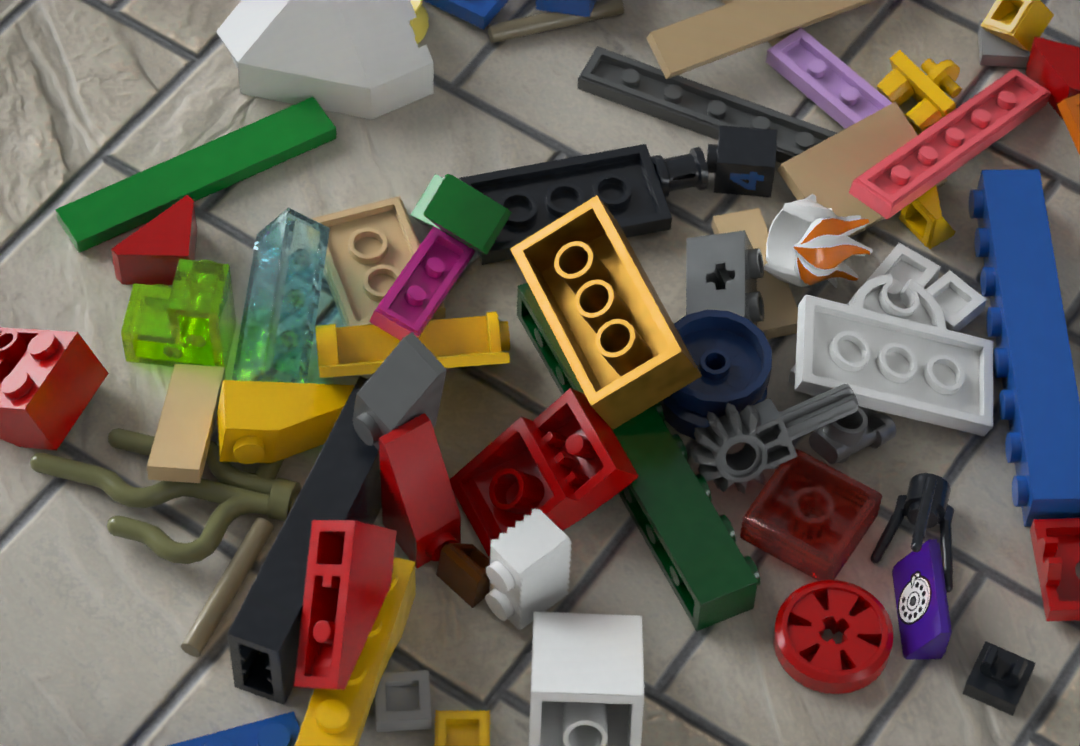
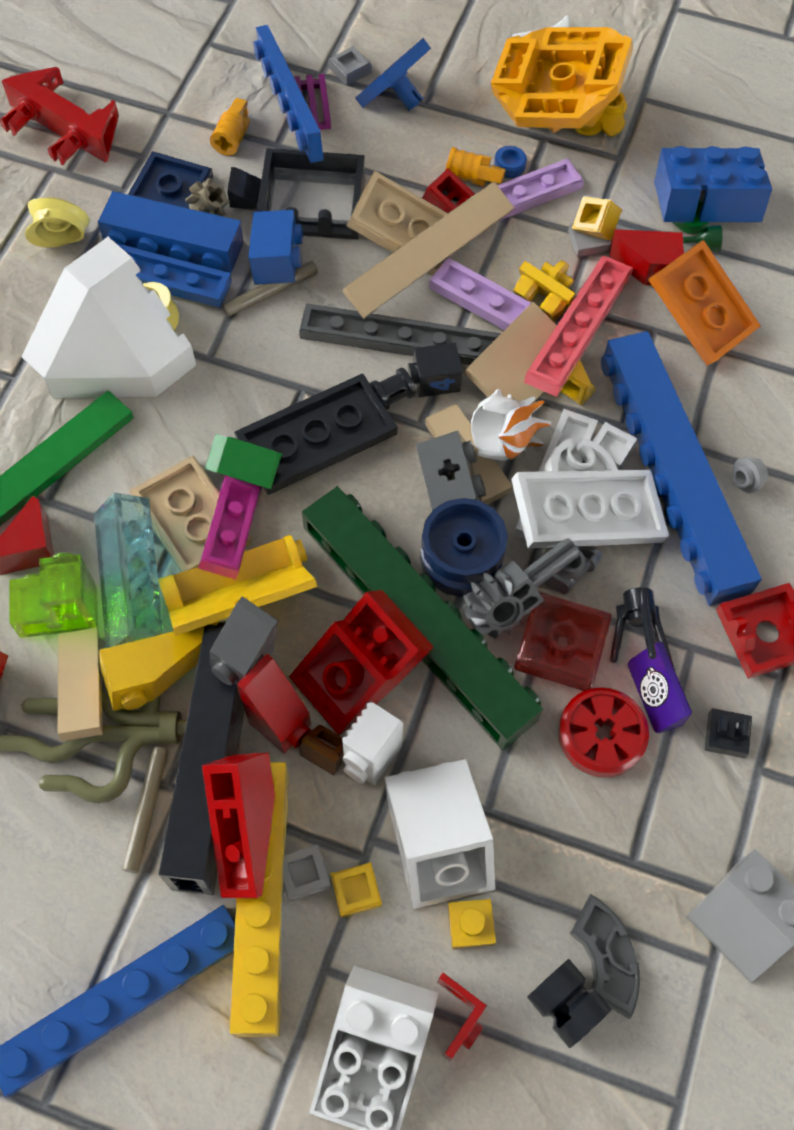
camera: 15 degrees left, 10 degrees up
pearl gold brick [510,195,702,430] -> none

